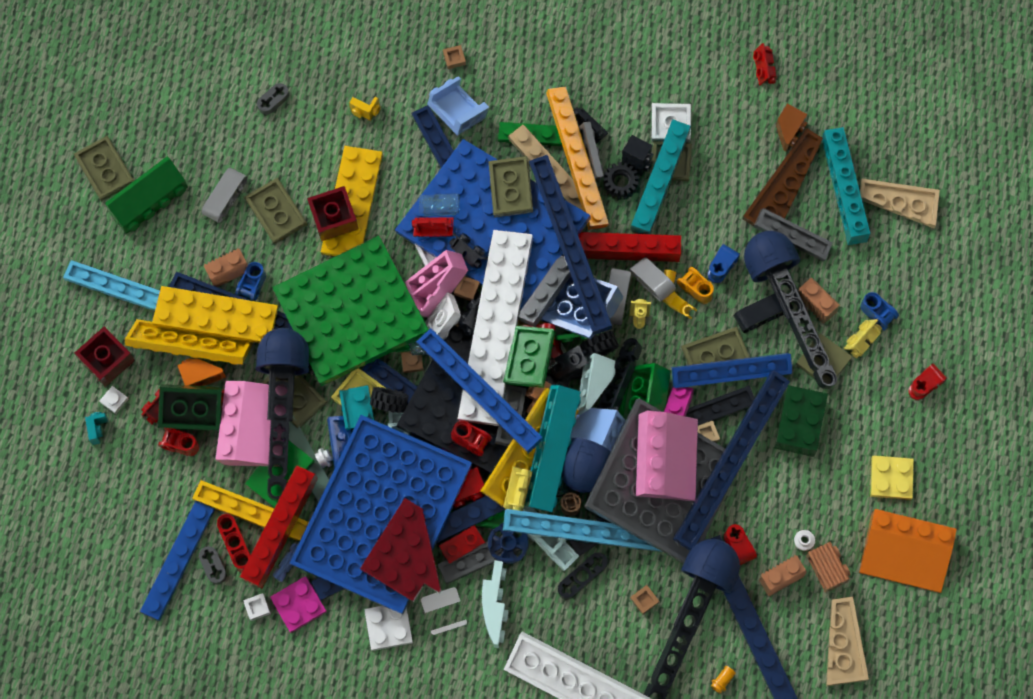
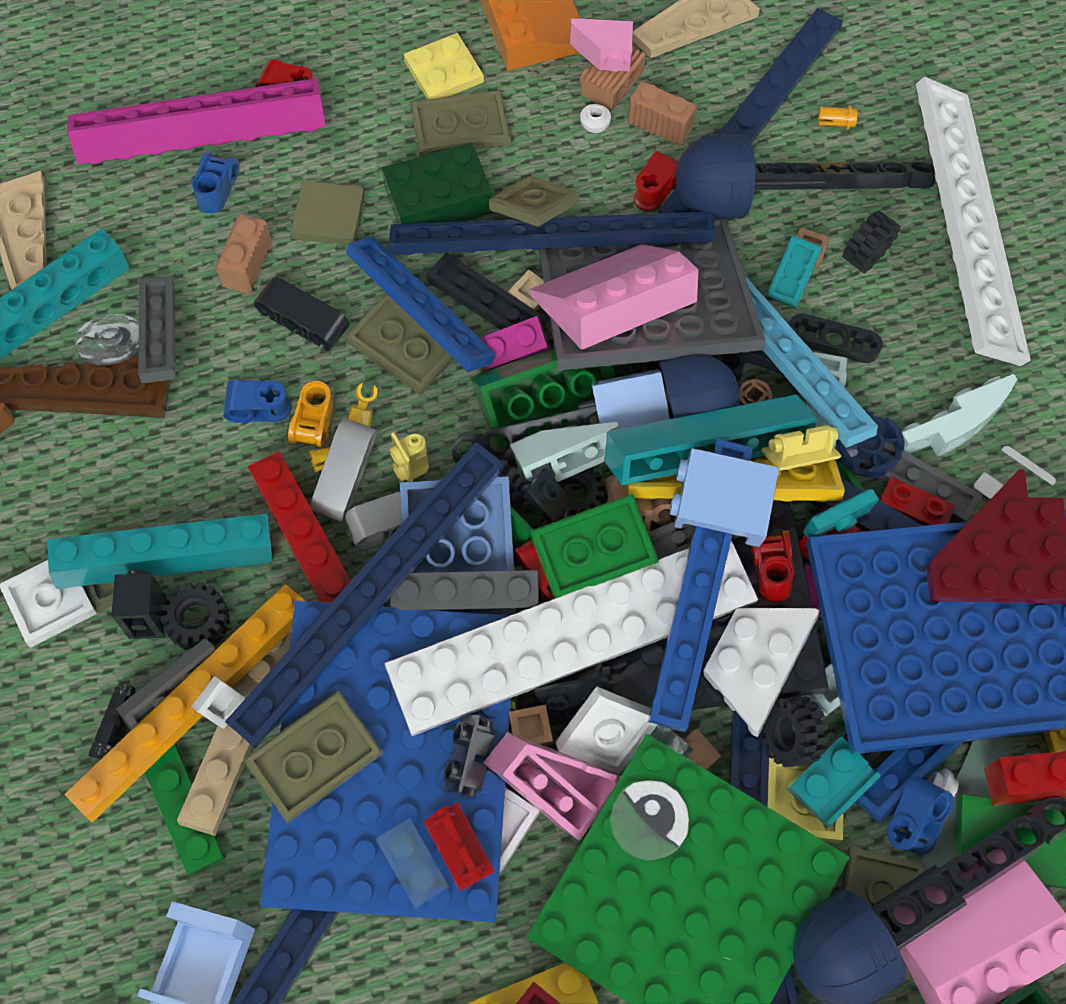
camera: 125 degrees left, 5 degrees down
piece [744,231,837,389] -> none
light yellow hinge [844,319,882,358] -> none
none -> dark pink brick [67,78,326,164]
none -> clear tile [75,314,139,365]
none -> white plate [191,676,245,729]
none -> olive tile [410,90,511,157]
none -> olive tile [489,176,579,227]
none -> bright pink slope [570,18,633,72]
none -> clear tile [610,780,689,861]
none -> light blue panel [669,448,779,547]
none -> white wing [704,608,819,737]
none -> teal plate [767,235,823,308]
none -> teal plate [803,489,879,539]
none -> black tyre [842,210,901,273]
none -> blue piece [887,777,954,855]

